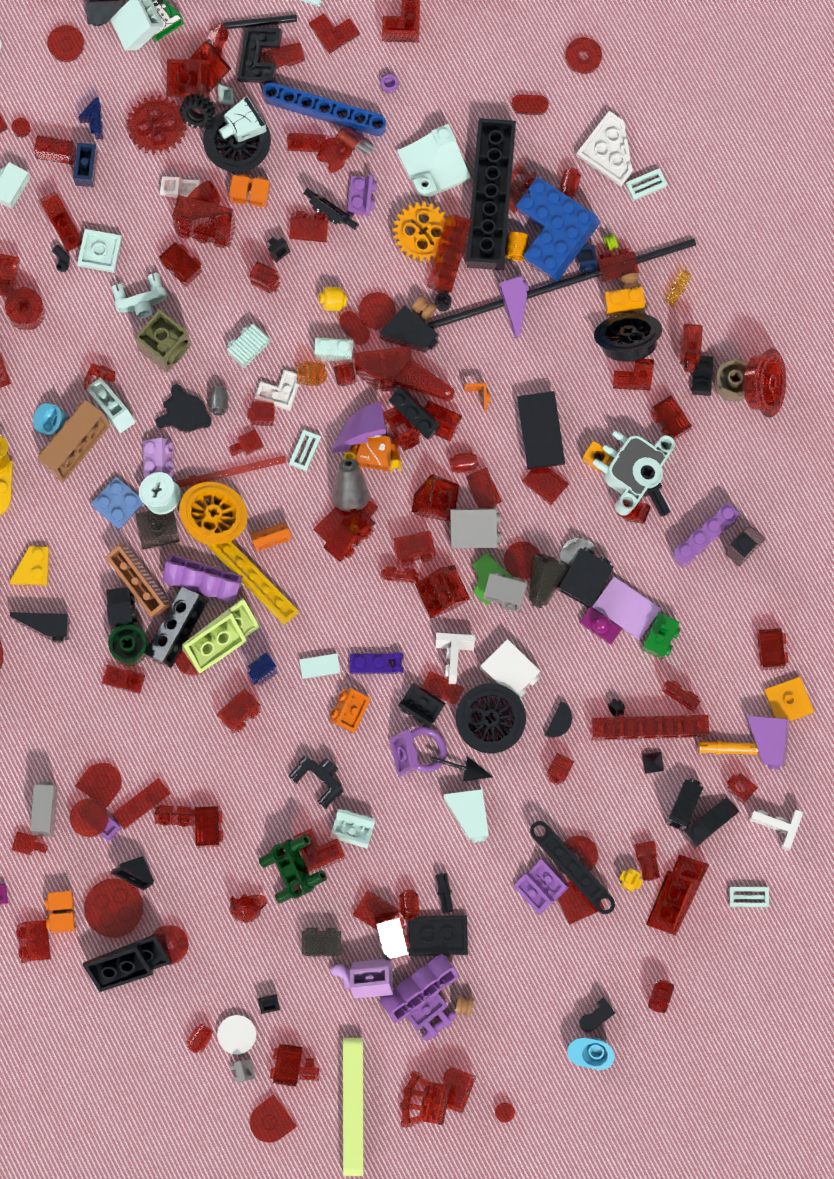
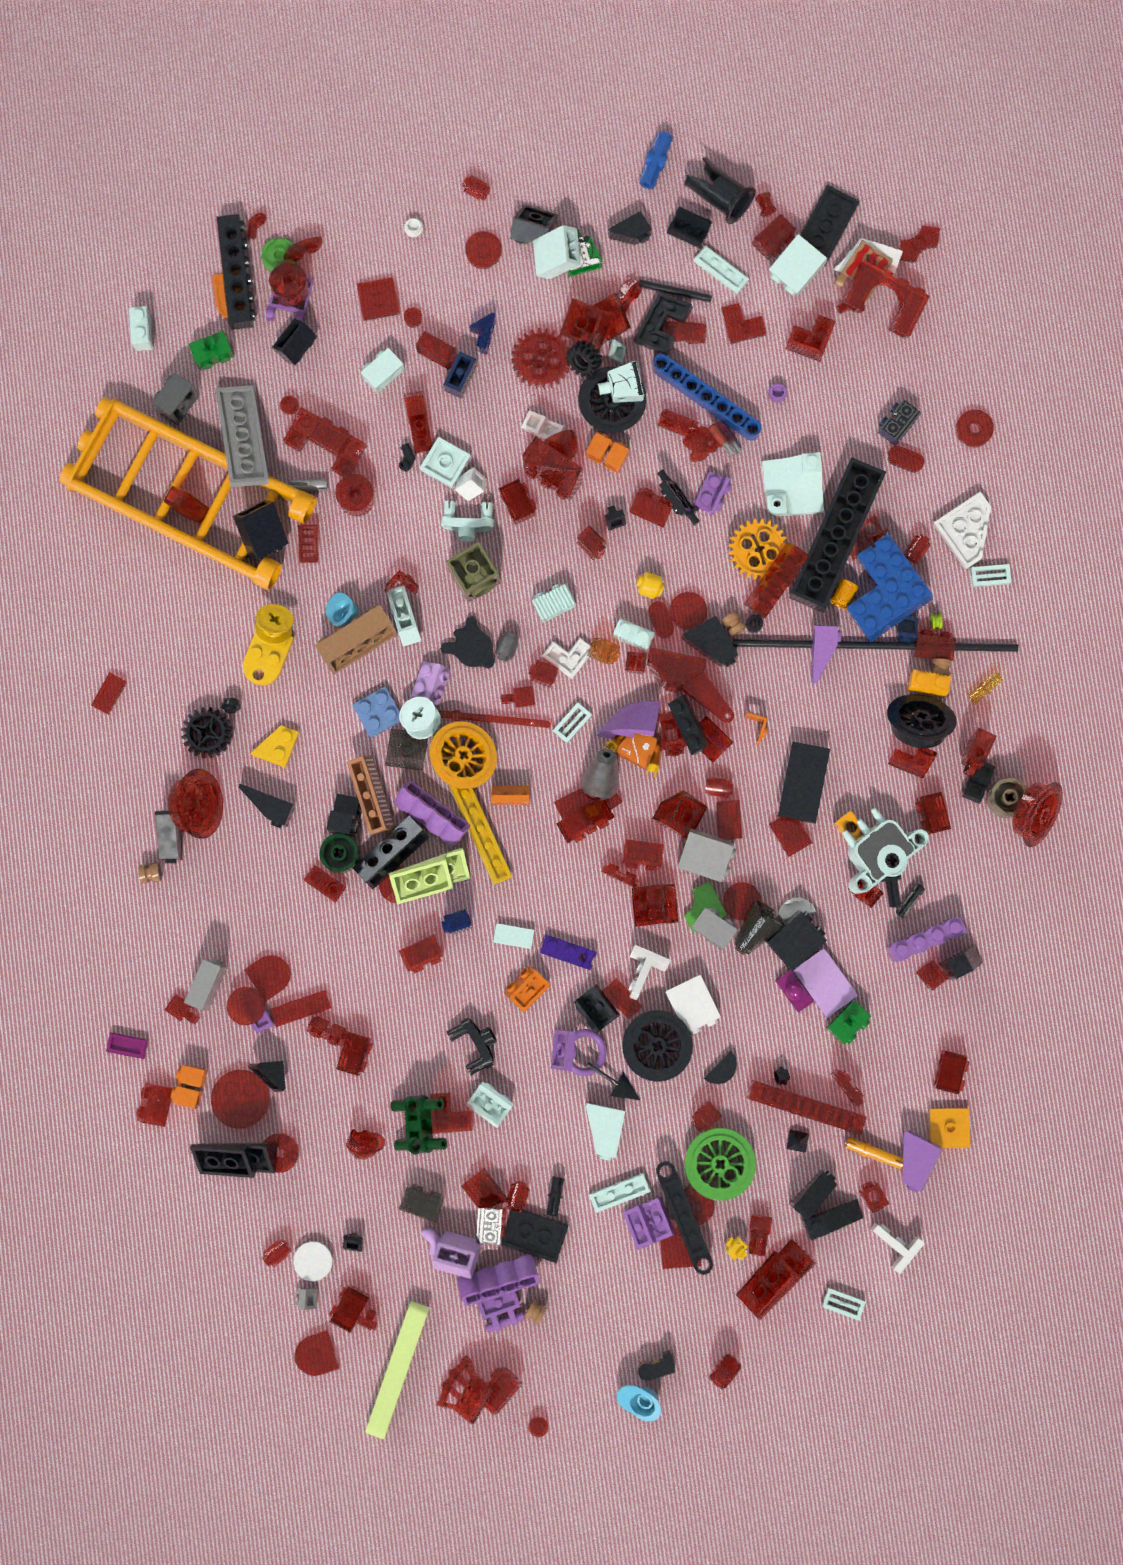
camera: 25 degrees right, 5 degrees up
none -> white panel [455,467,487,501]
none -> light aqua tile [589,1173,651,1213]
none -> bright green piece [685,1128,756,1200]
none -> brick [878,399,922,446]
none -> black axle [895,883,925,918]
none -> clear red panel [916,960,948,991]

